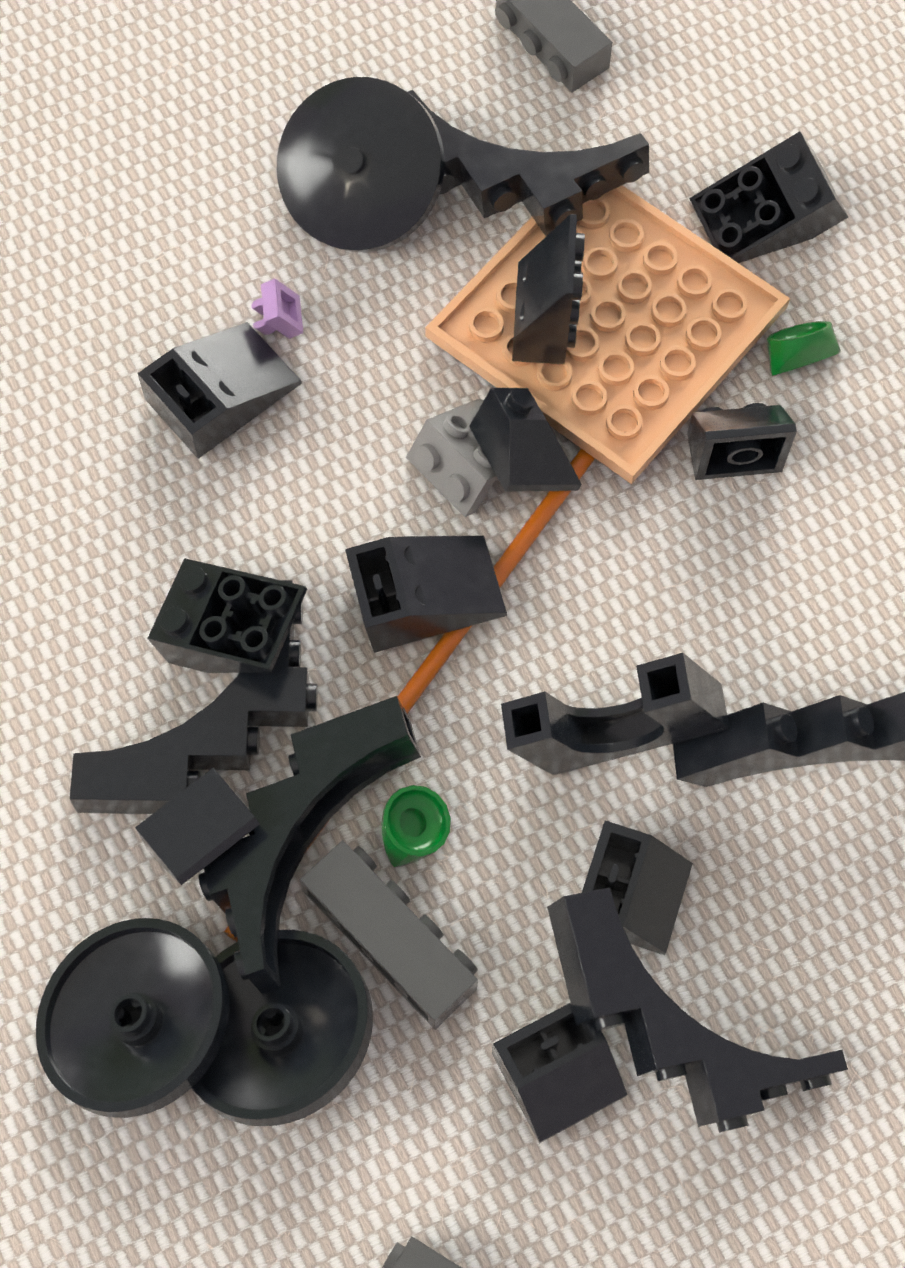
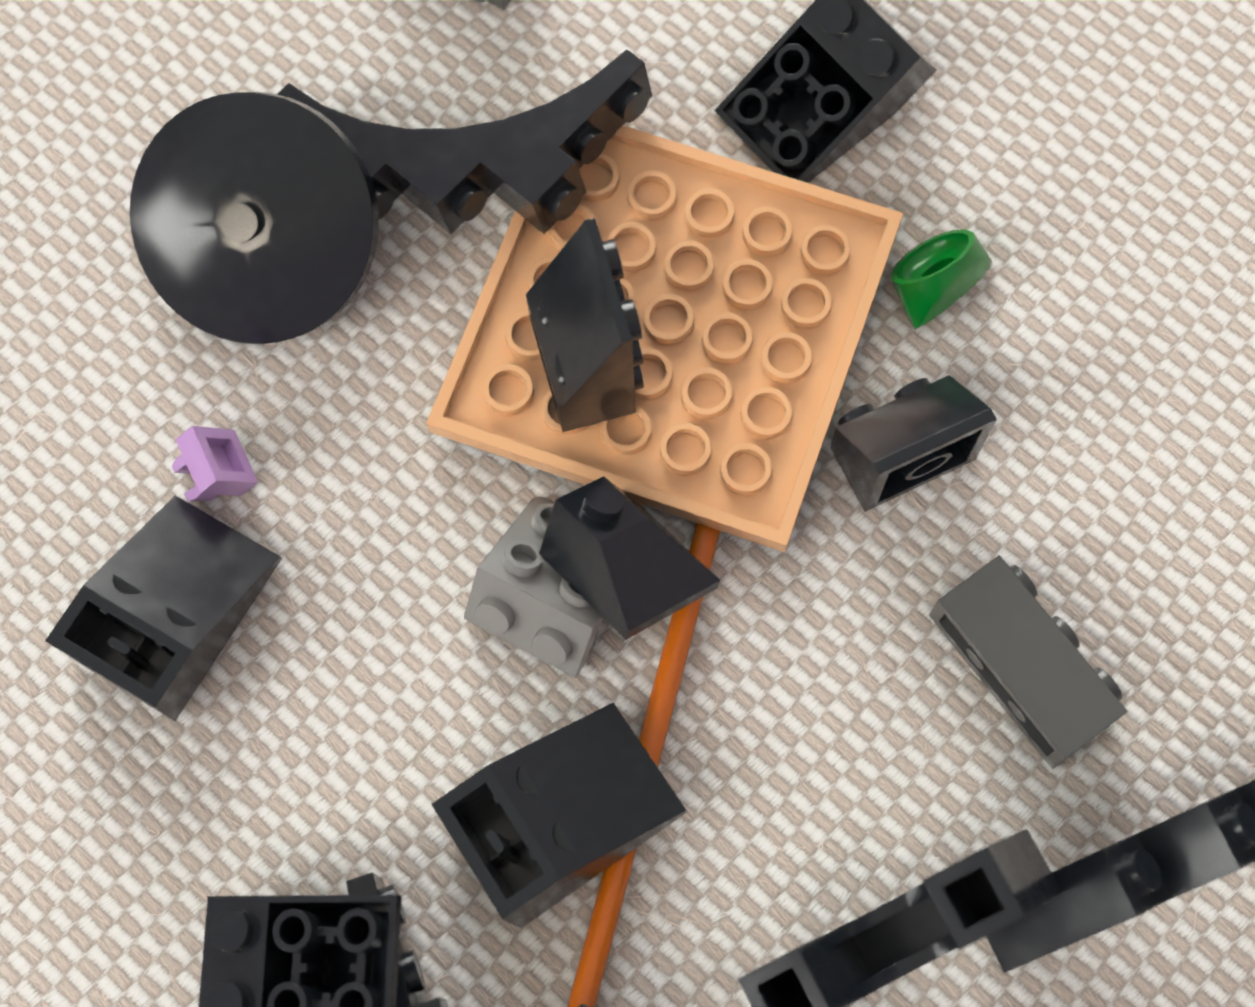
camera: 15 degrees left, 5 degrees up
none -> dark grey brick [929,555,1128,769]

